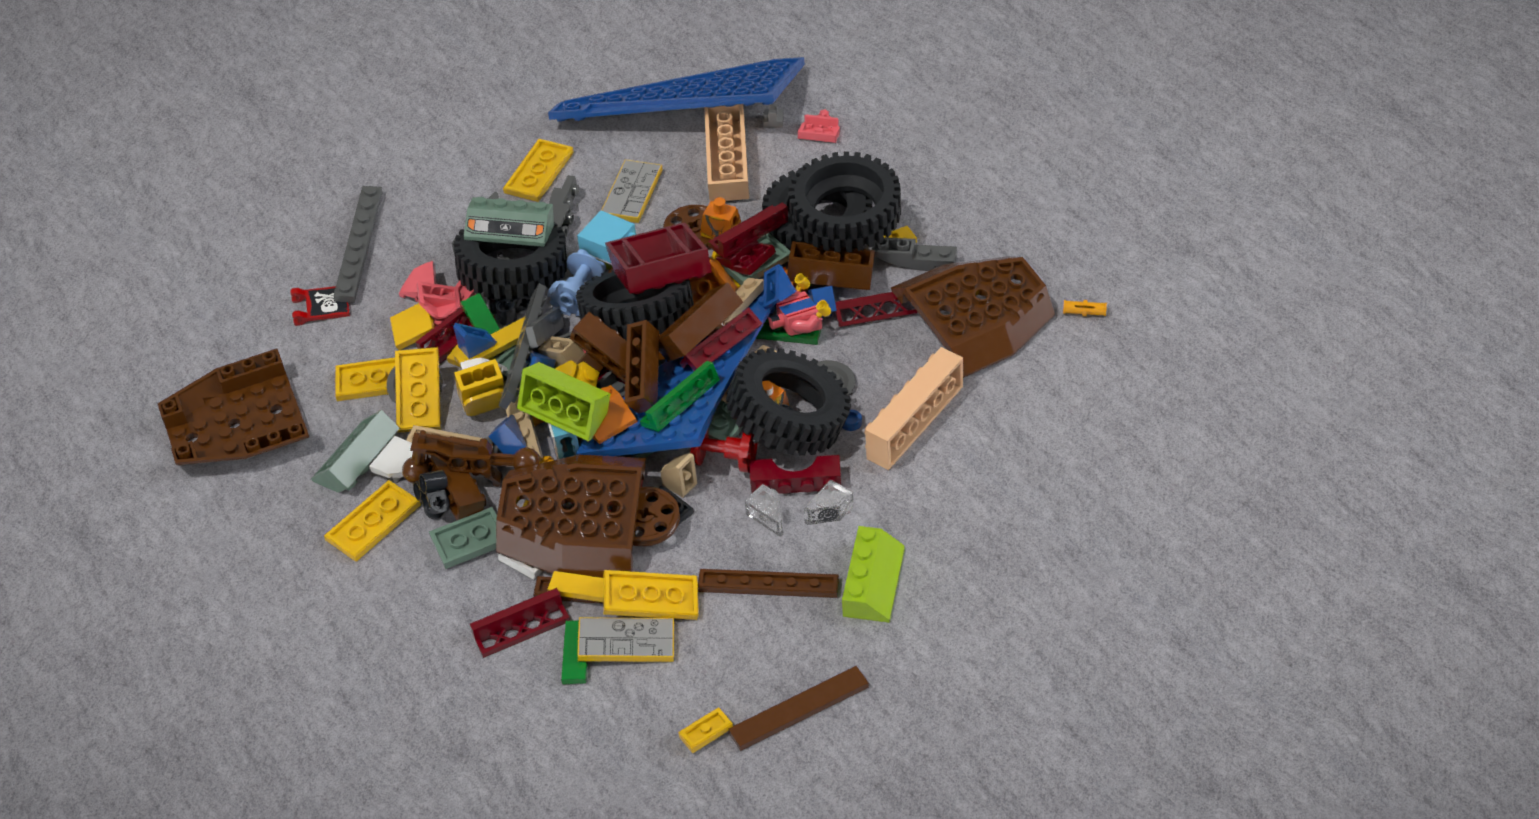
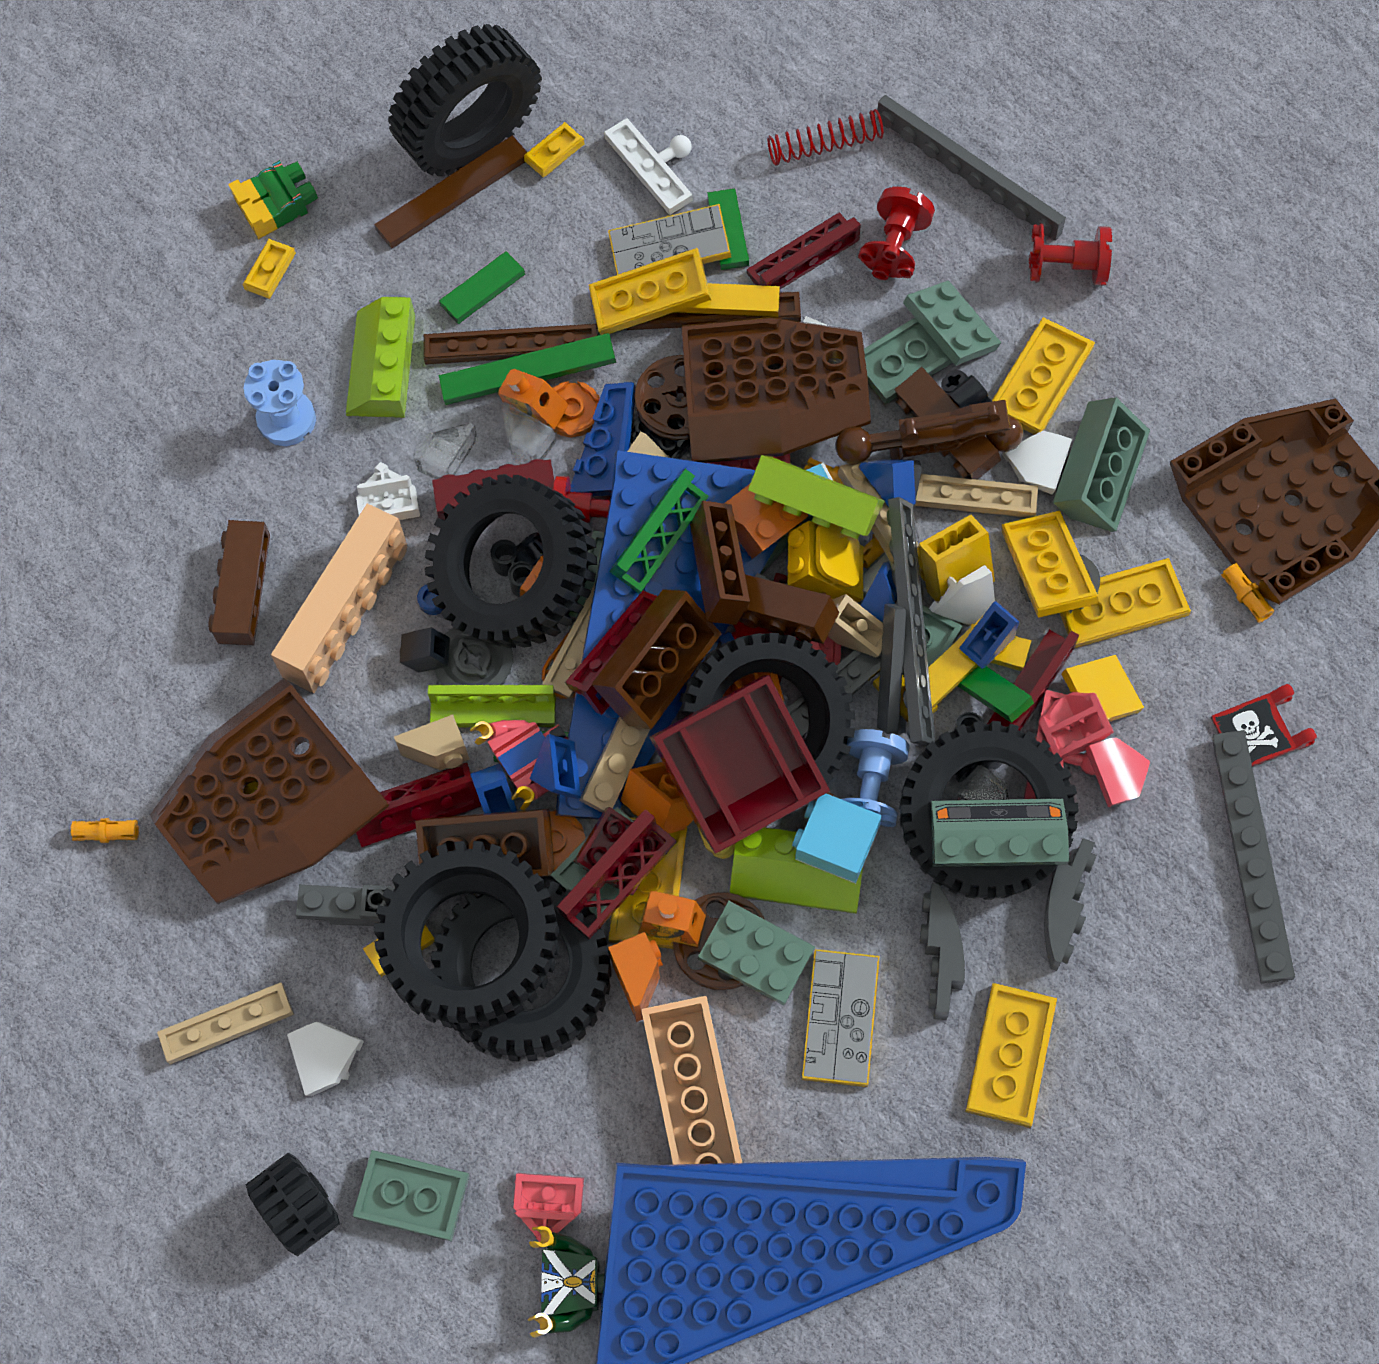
camera: 170 degrees right, 20 degrees up
none -> tan plate [157,982,294,1064]
none -> reddish brown brick [208,520,270,646]
none -> green hips [228,160,318,239]
none -> yellow plate [242,239,296,299]
none -> light blue piece [243,360,316,446]
none -> black wheel [245,1153,340,1257]
none -> white slope [287,1022,364,1096]
none -> sand green plate [353,1150,470,1242]
none -> white slope [356,462,420,520]
none -> black tyre [388,24,542,176]
none -> tan slope [394,715,470,770]
none -> black brick [399,627,450,673]
none -> lime fence [428,685,556,728]
none -> green tile [439,251,525,324]
none -> green tile [439,333,616,405]
none -> orange torso [498,369,568,430]
none -> torso [528,1226,605,1338]
none -> orange tile [543,381,600,438]
none -> blue wing [570,382,636,497]
none -> white plate [604,118,693,215]
none -> orange slope [608,932,663,1022]
none -> sand green plate [698,901,815,1006]
none -> red piece [767,109,884,166]
none -> red piece [858,186,935,280]
none -> dark grey plate [876,95,1066,241]
none -> sand green plate [903,280,1001,366]
none -> red piece [1029,223,1112,286]
none -> light orange pin [1221,563,1275,623]

